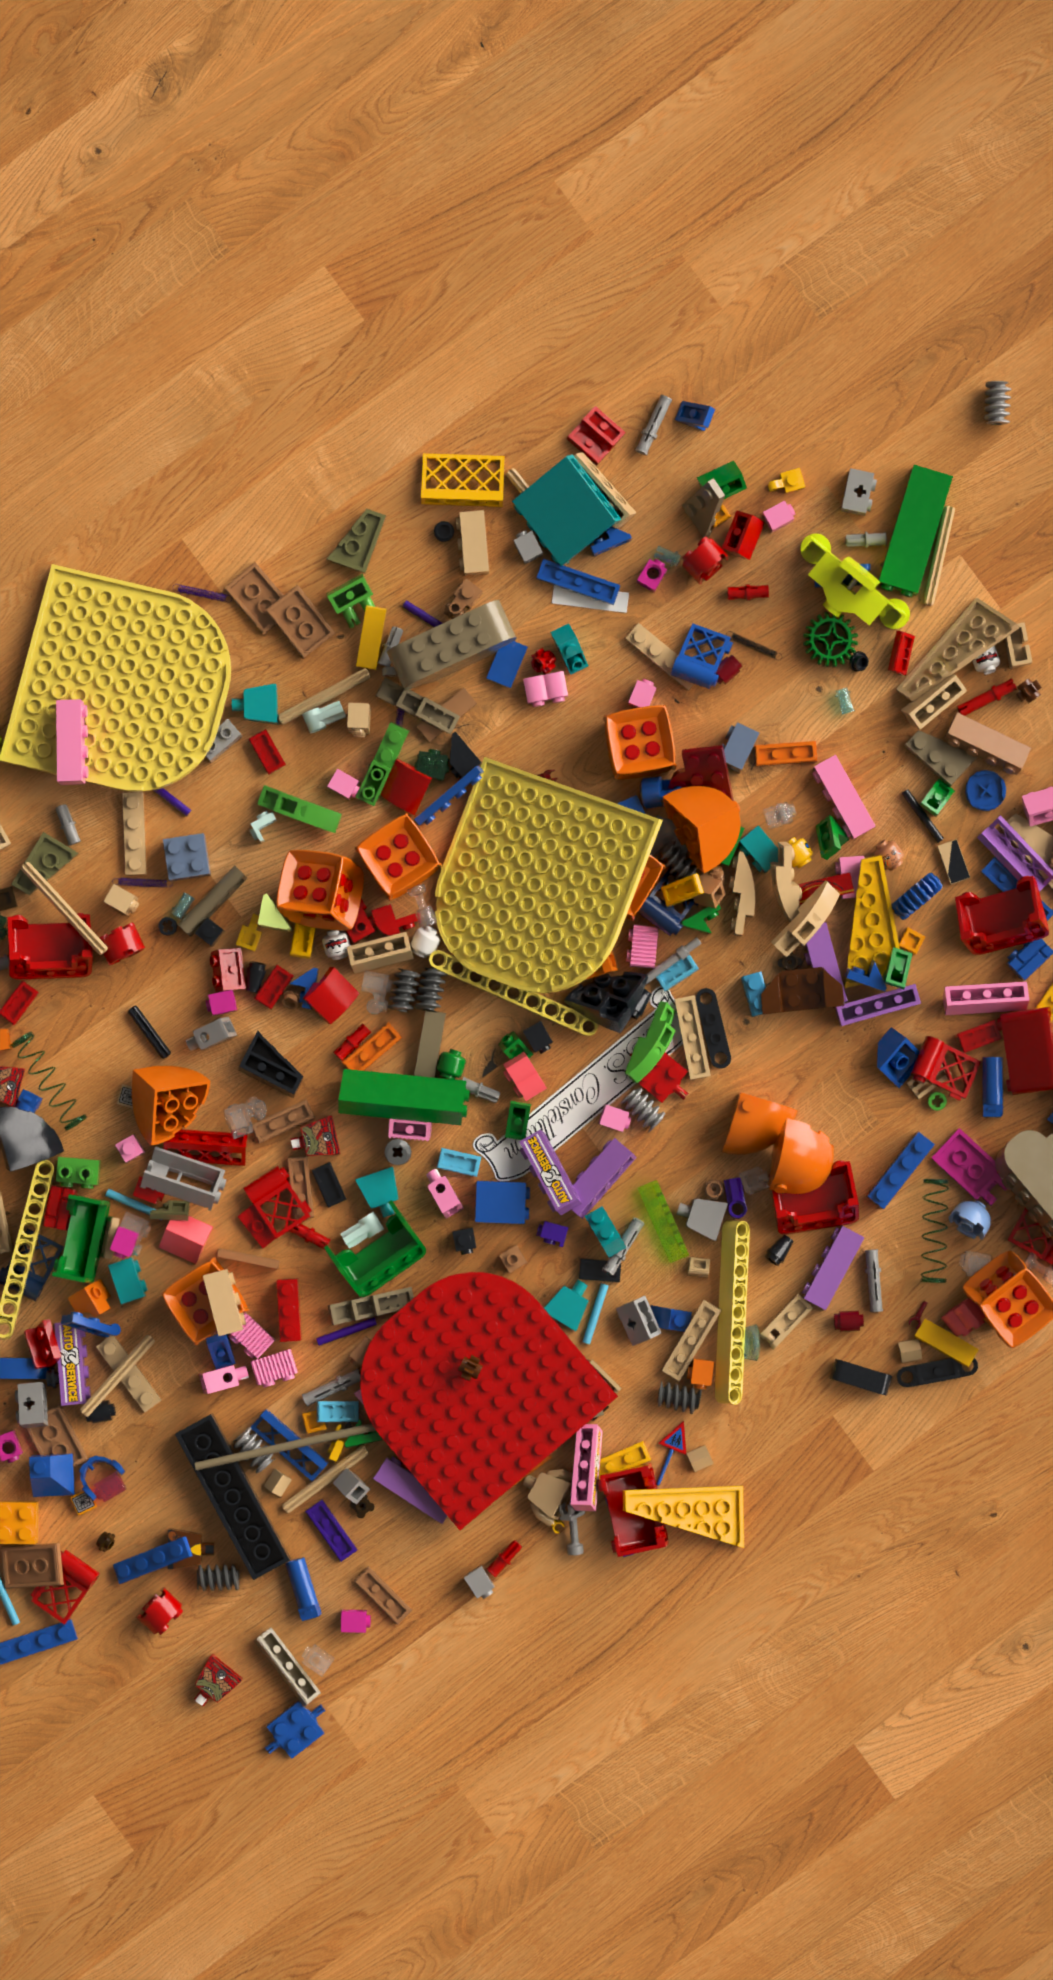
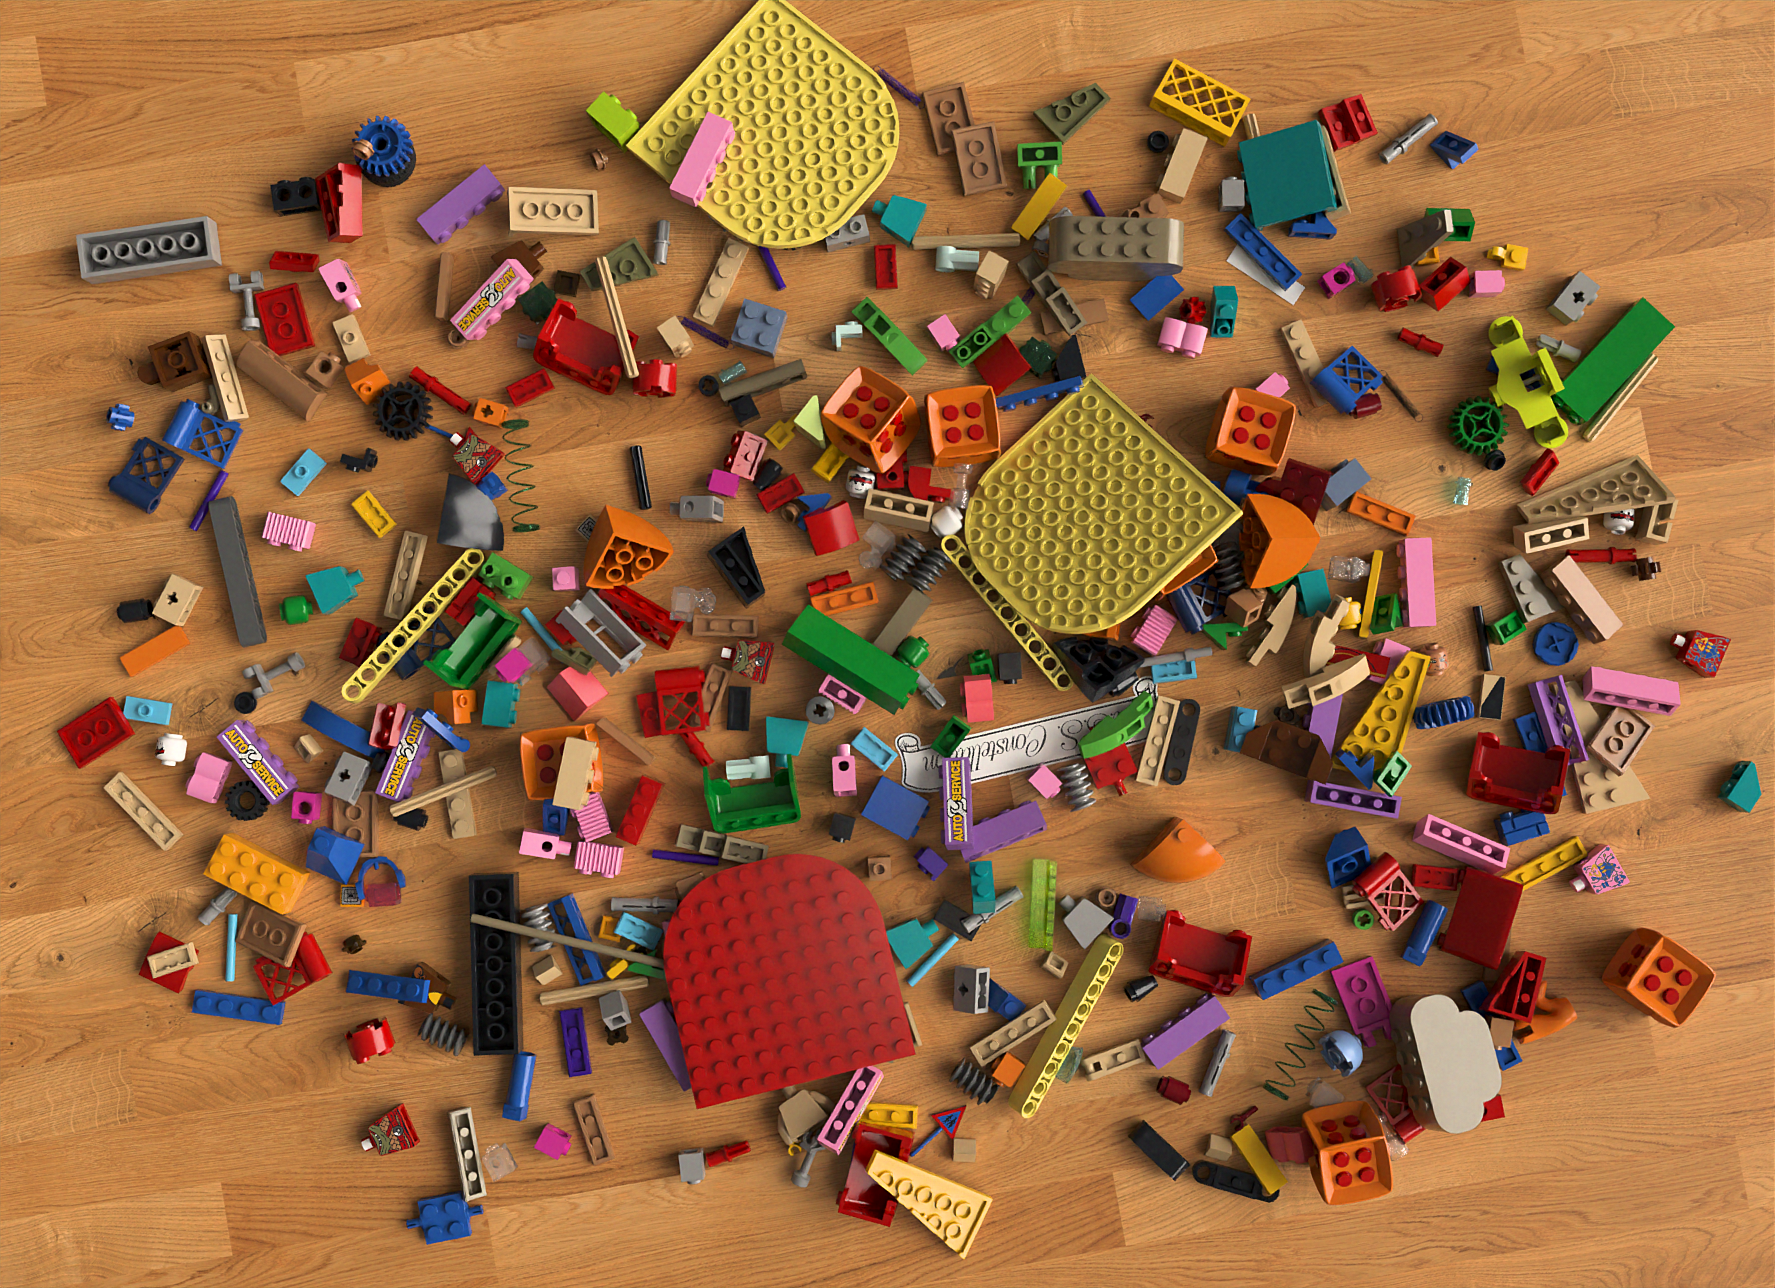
camera: 25 degrees right, 0 degrees up
reddish brown gear [458,1355,483,1381] -> none
yellow plate [661,874,704,907] -> none
orange brick [769,1118,834,1194] -> none
light orange tile [899,927,926,955] -> none
light grey piece [984,381,1011,425] -> none
none -> yellow tile [1358,550,1383,639]

